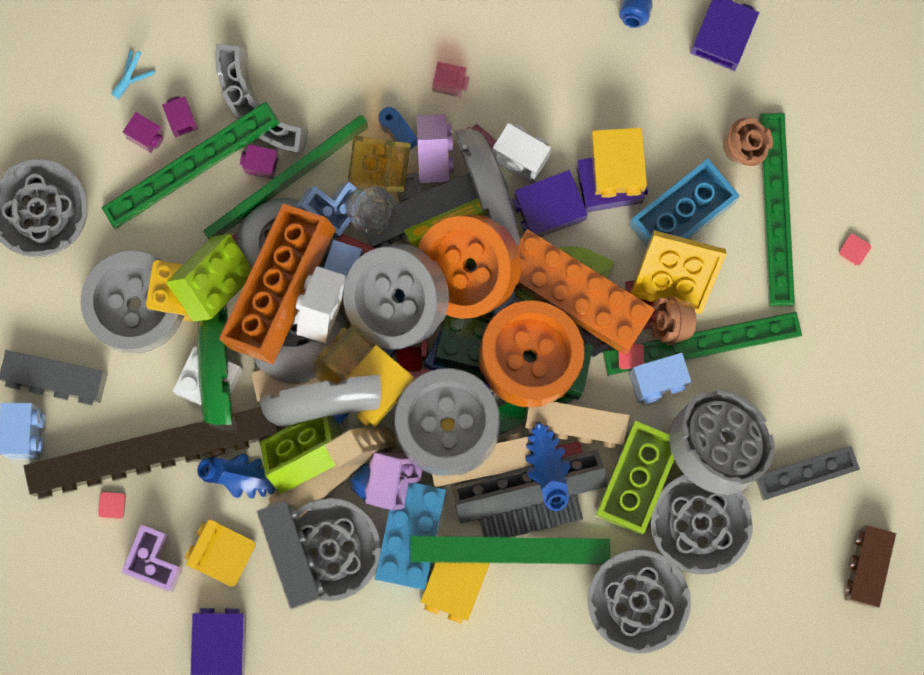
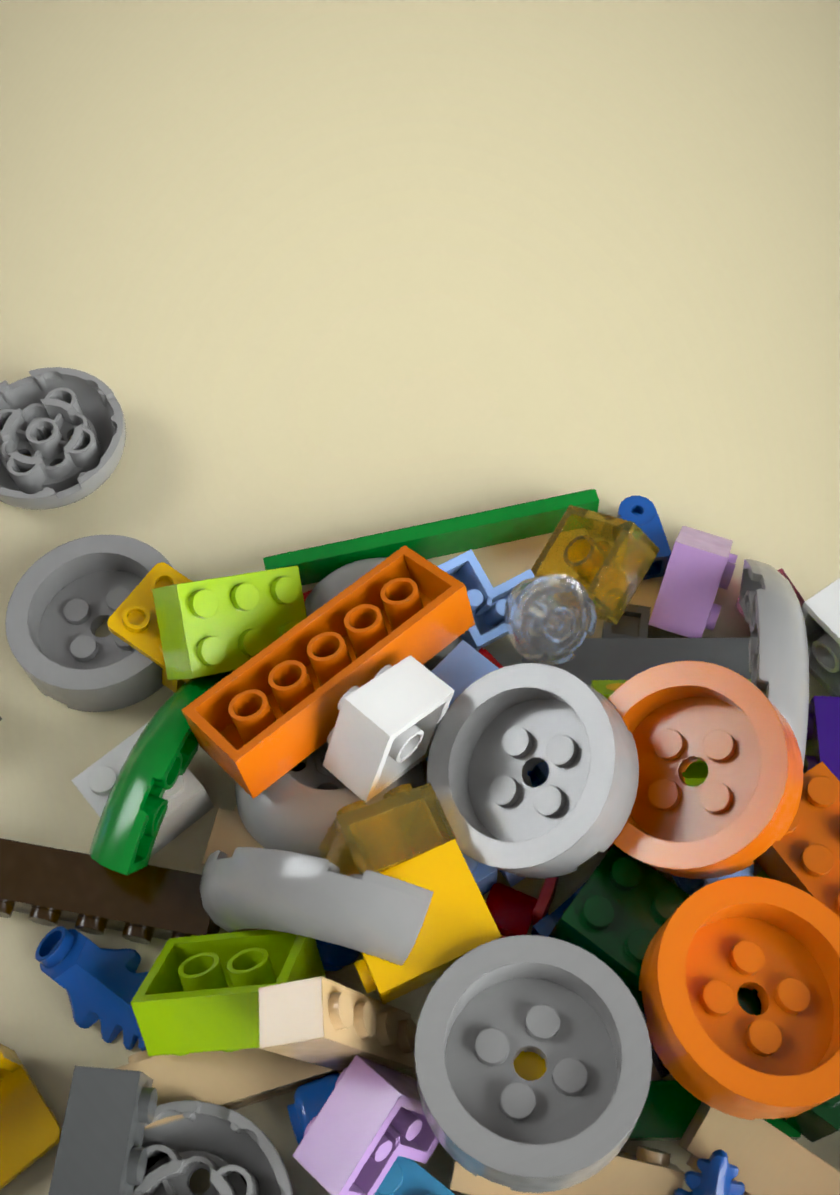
camera: 30 degrees right, 20 degrees down
green tile [101,101,280,229] -> none
medium azure plant [111,50,155,99] -> none
magenta brick [123,112,164,153] -> none
magenta brick [162,96,198,138] -> none
light grey brick [215,44,308,153] -> none
magenta brick [240,144,279,179] -> none
clear pink brick [432,62,470,98] -> none

